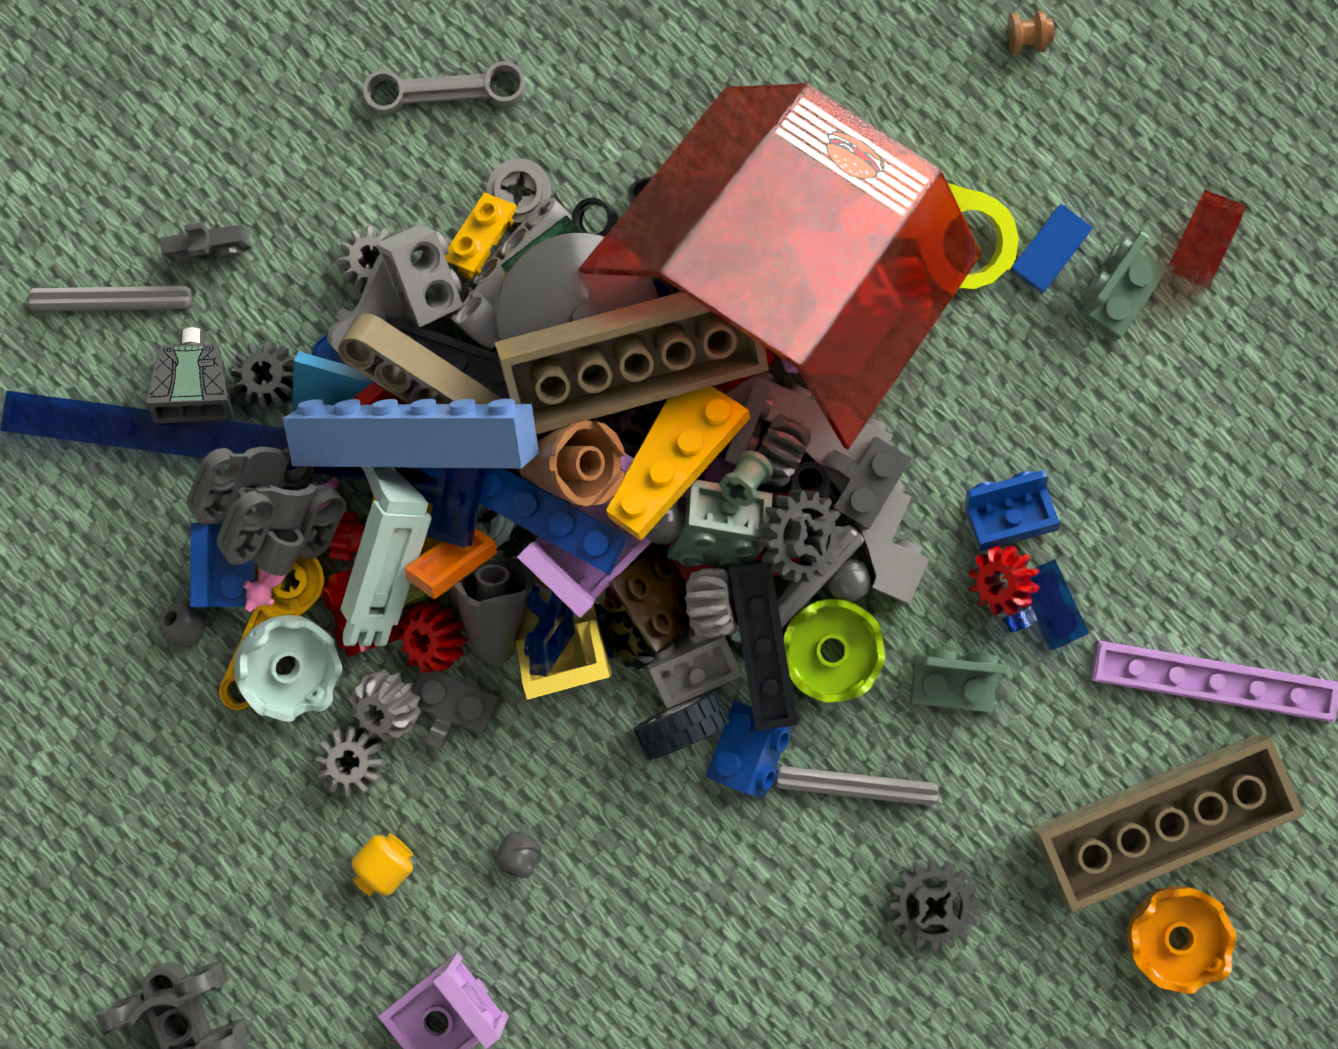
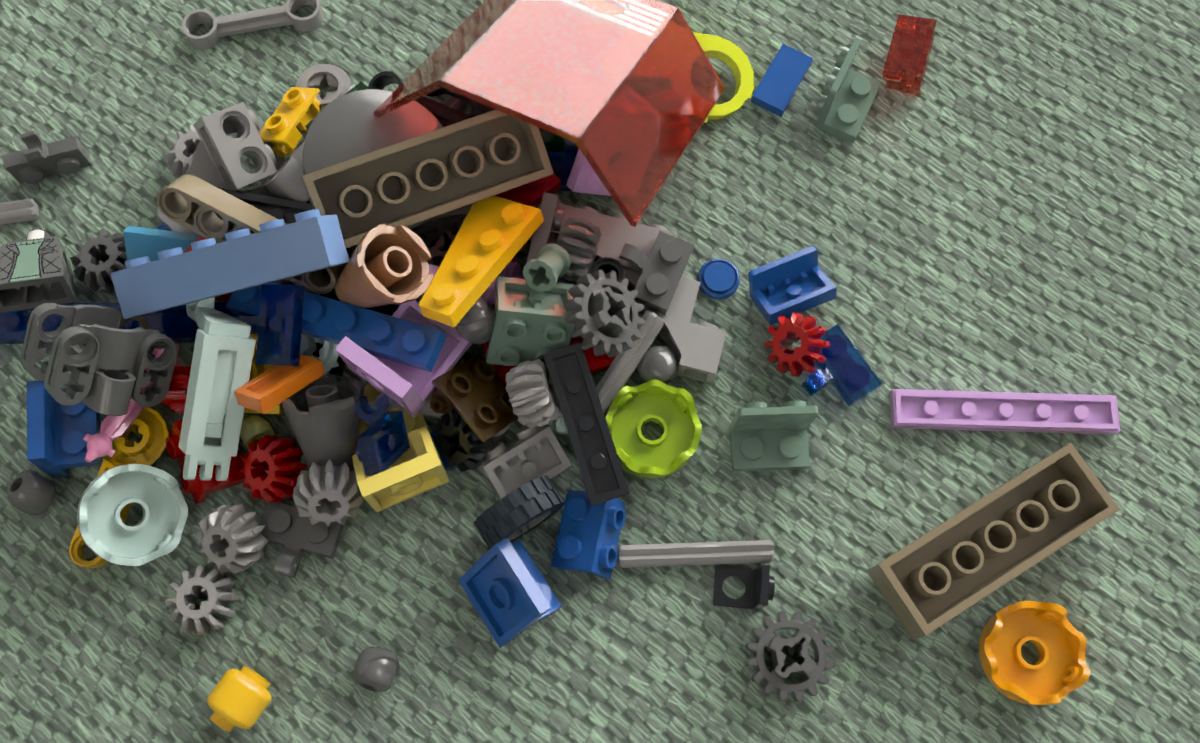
camera: 15 degrees left, 15 degrees down
none -> light grey gear [293,459,364,528]
none -> blue bracket [458,538,562,648]
none -> blue piece [698,259,740,300]
none -> black bracket [713,563,775,610]

